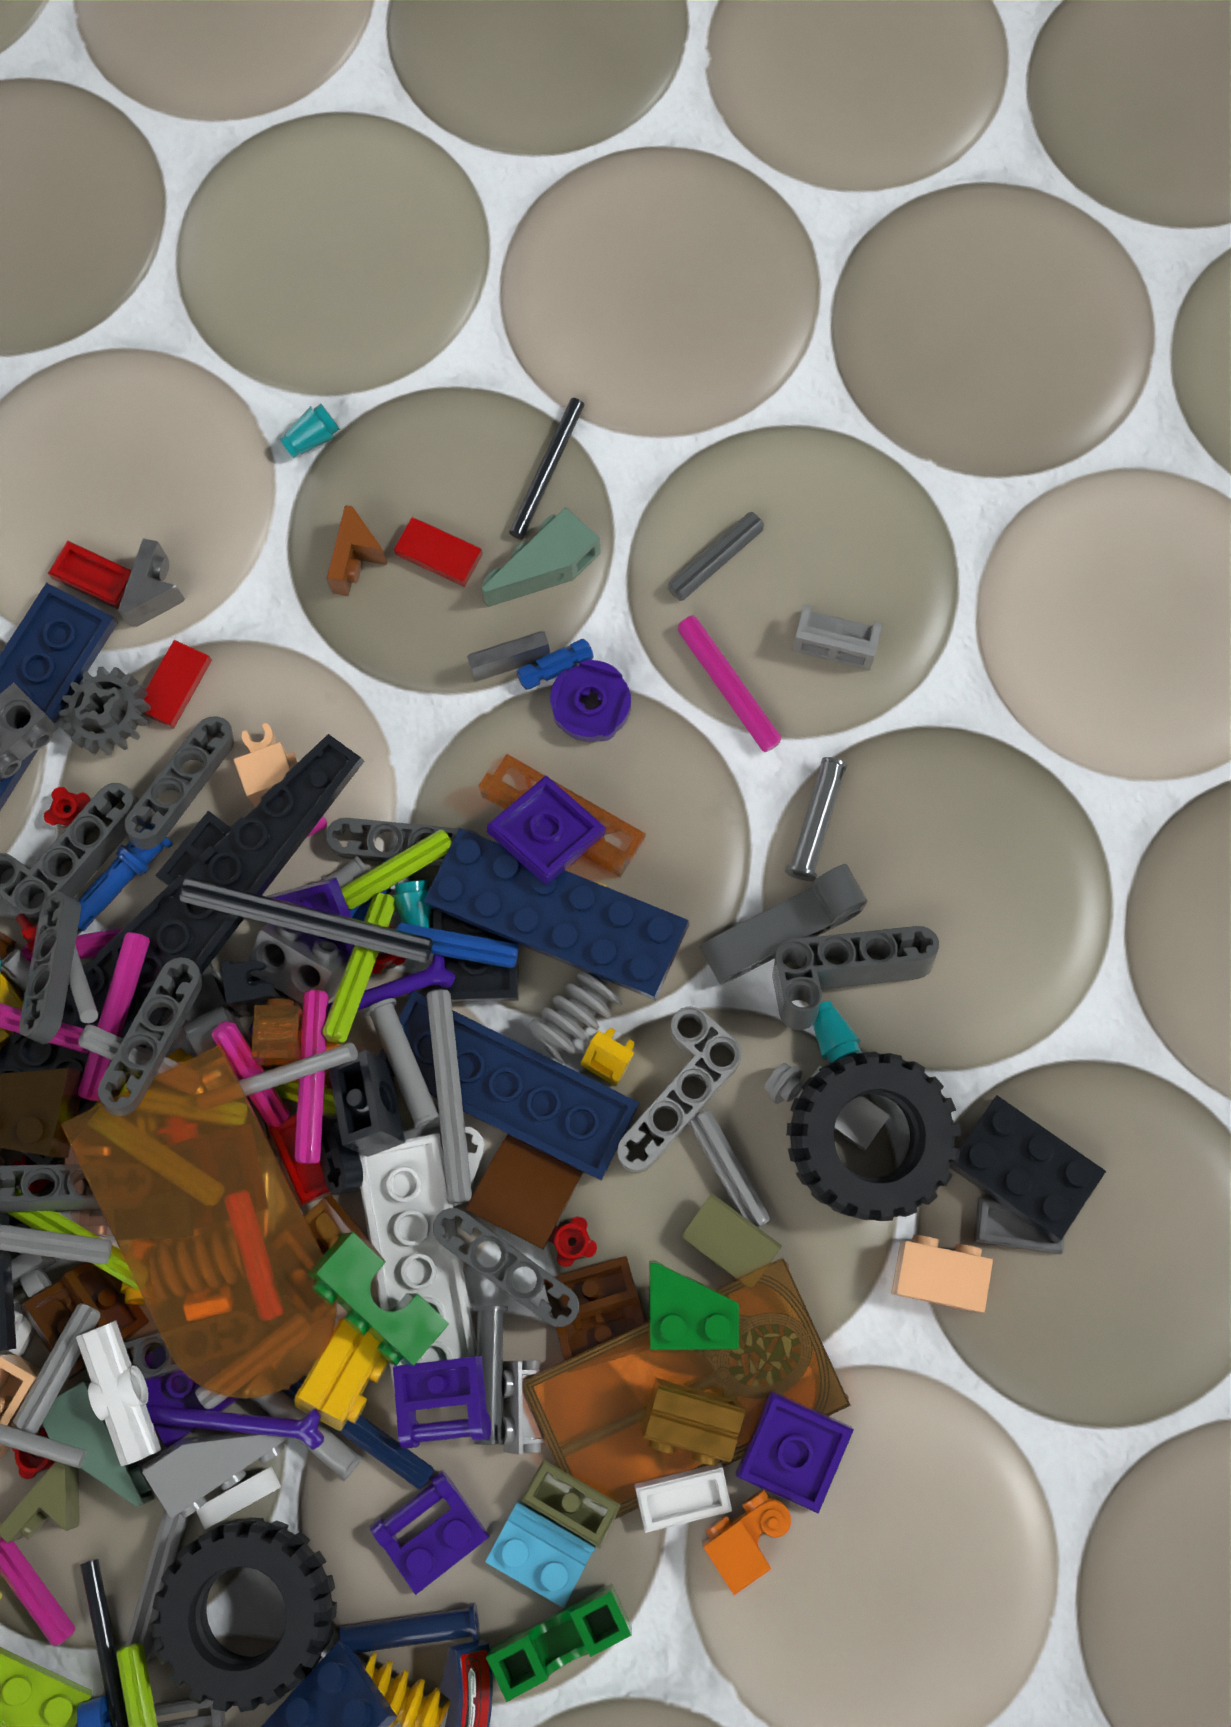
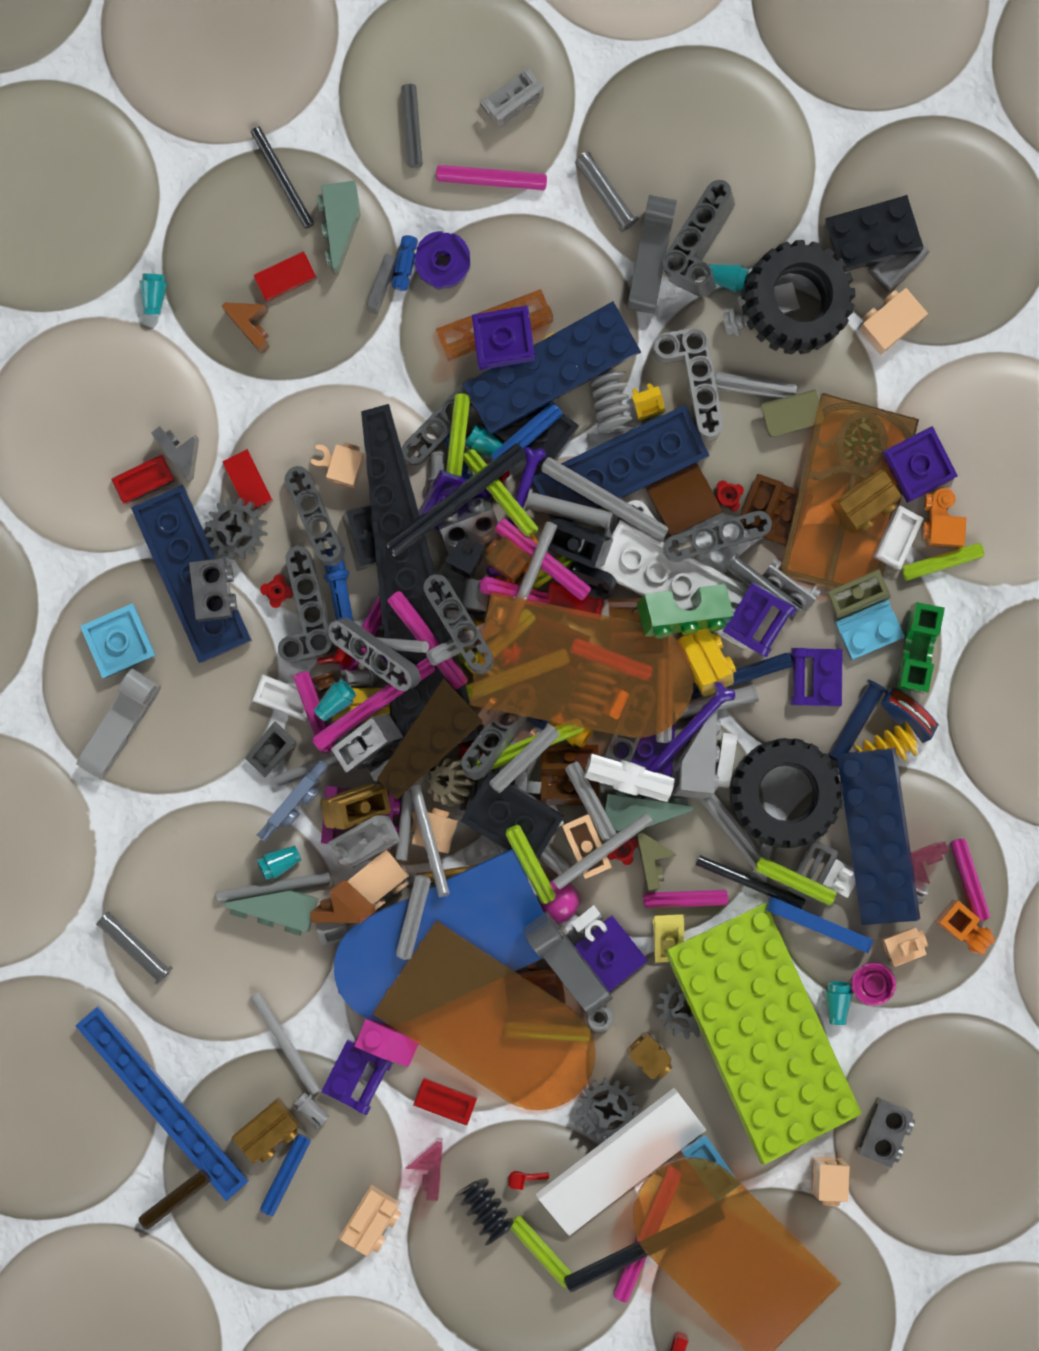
camera: 55 degrees left, 10 degrees up
green wing [649,1260,739,1350] -> none
none -> lime axle [901,543,985,581]

